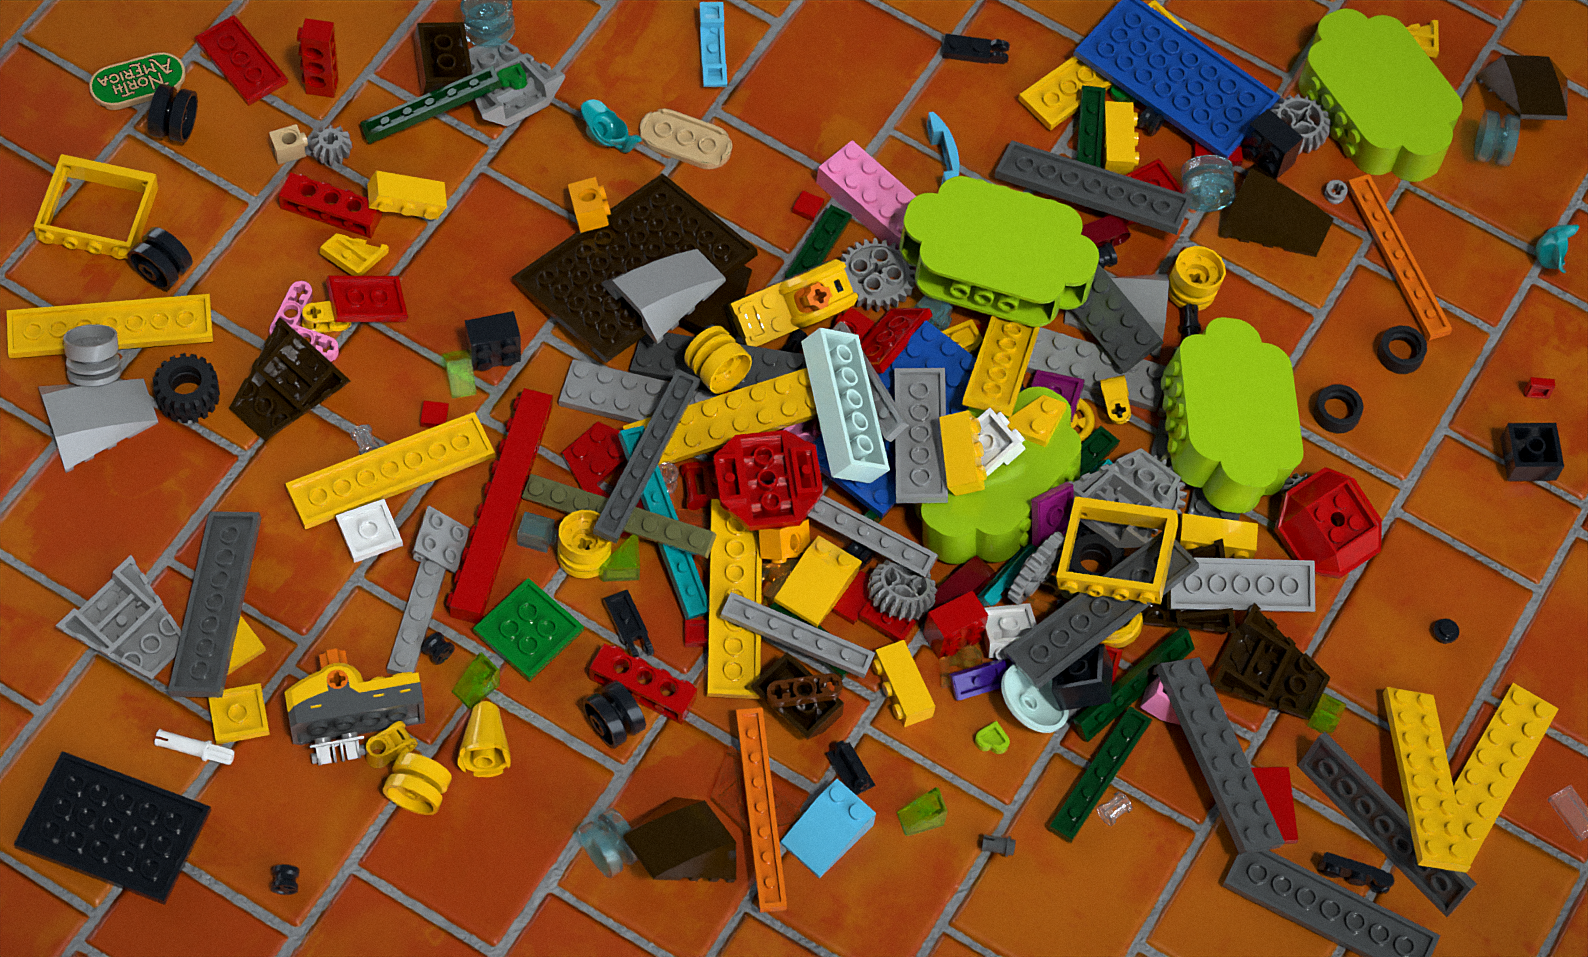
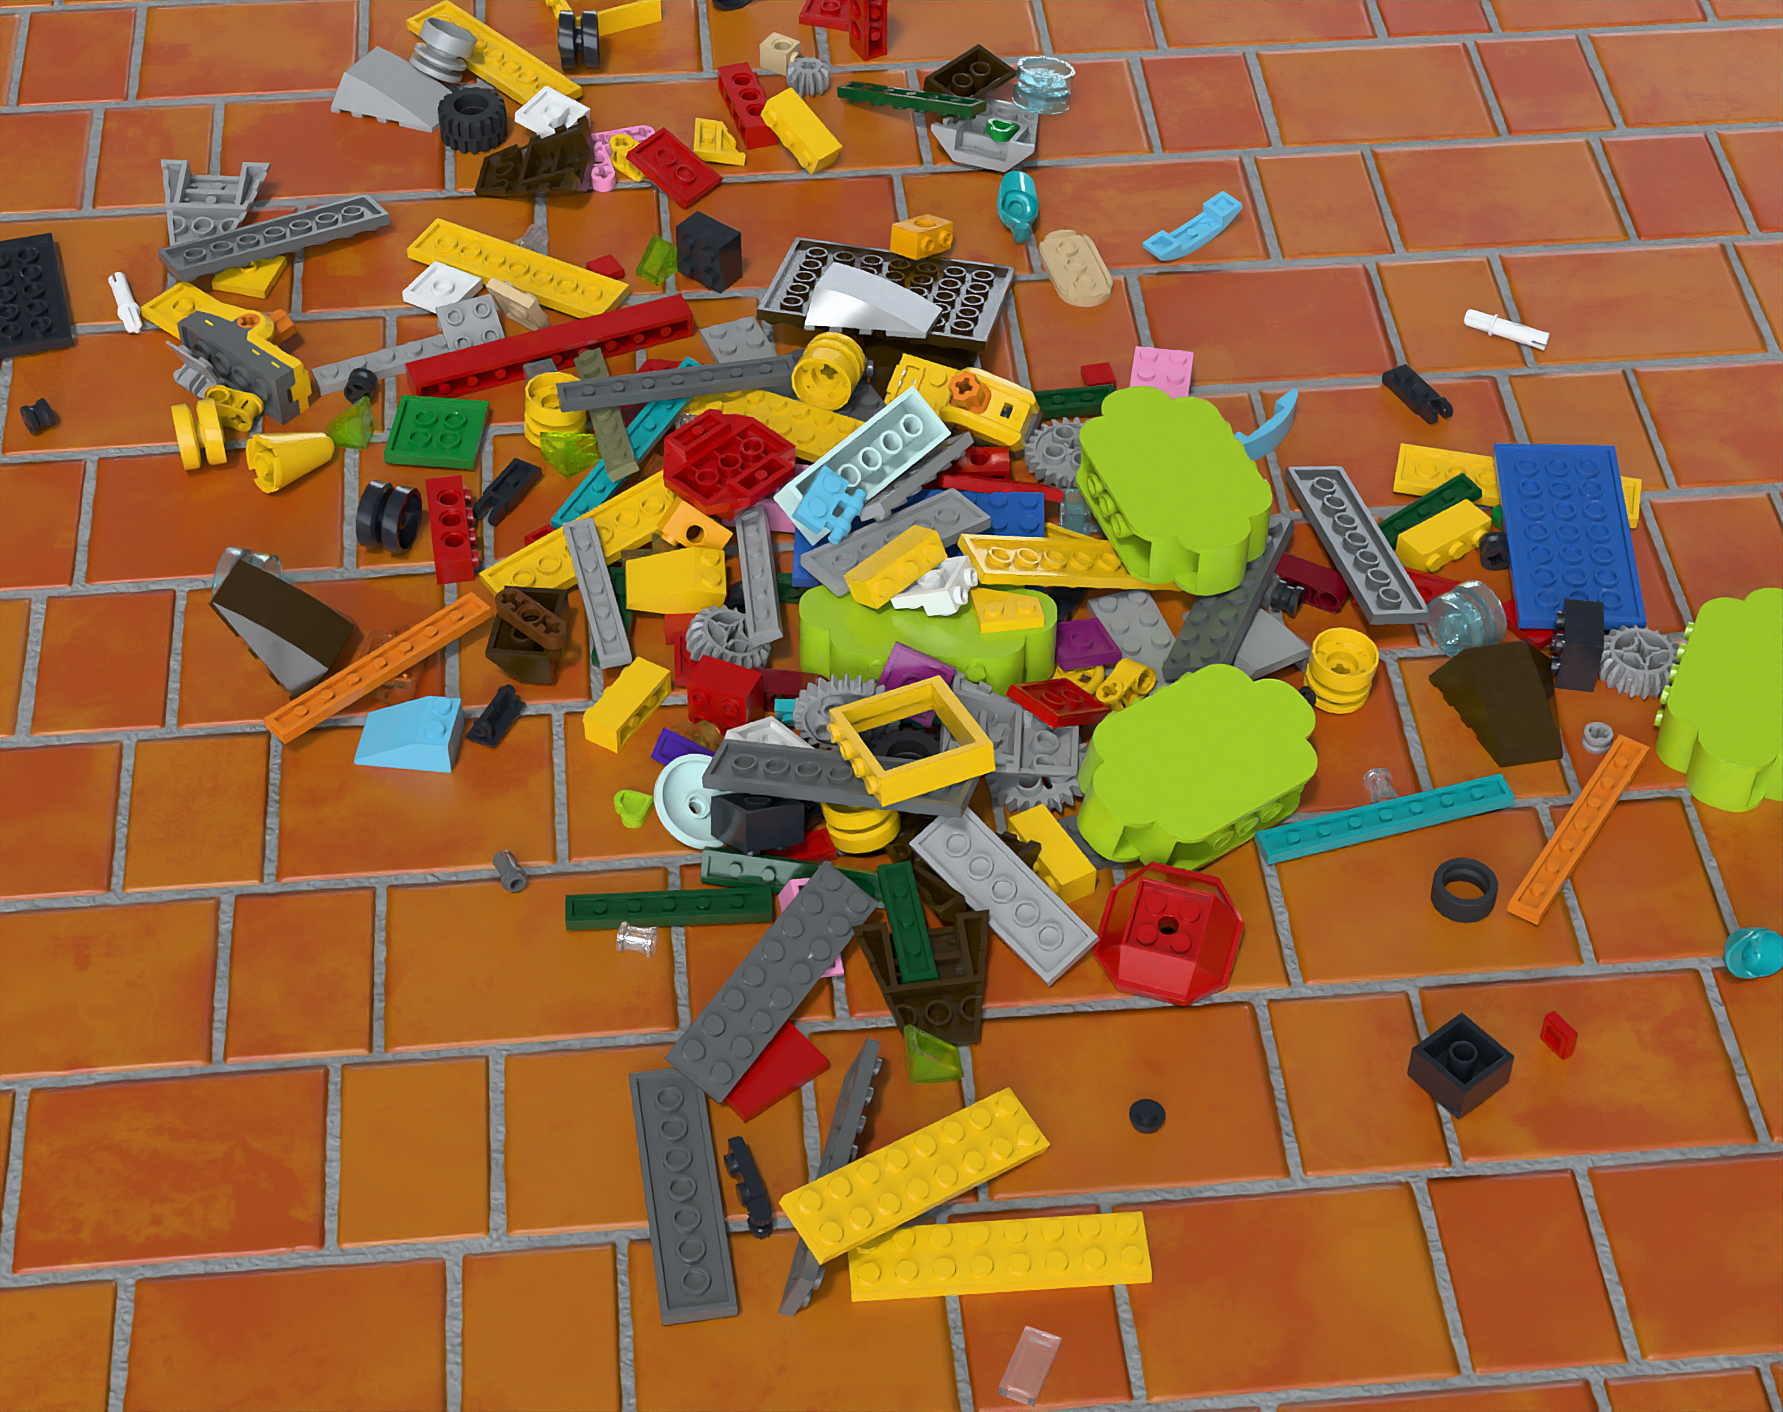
camera: 60 degrees right, 15 degrees down
clear neon green slope [897,787,948,836] -> none
black tyre [1313,384,1364,434] -> none
none -> tan plate [486,277,551,331]
none -> white plate [515,86,591,138]
none -> medium azure plate [791,465,867,545]
none -> dark green tile [877,861,938,984]
none -> red tile [1006,678,1113,729]
none -> teal plate [1255,773,1515,865]
none -> clear bush [1362,768,1399,804]

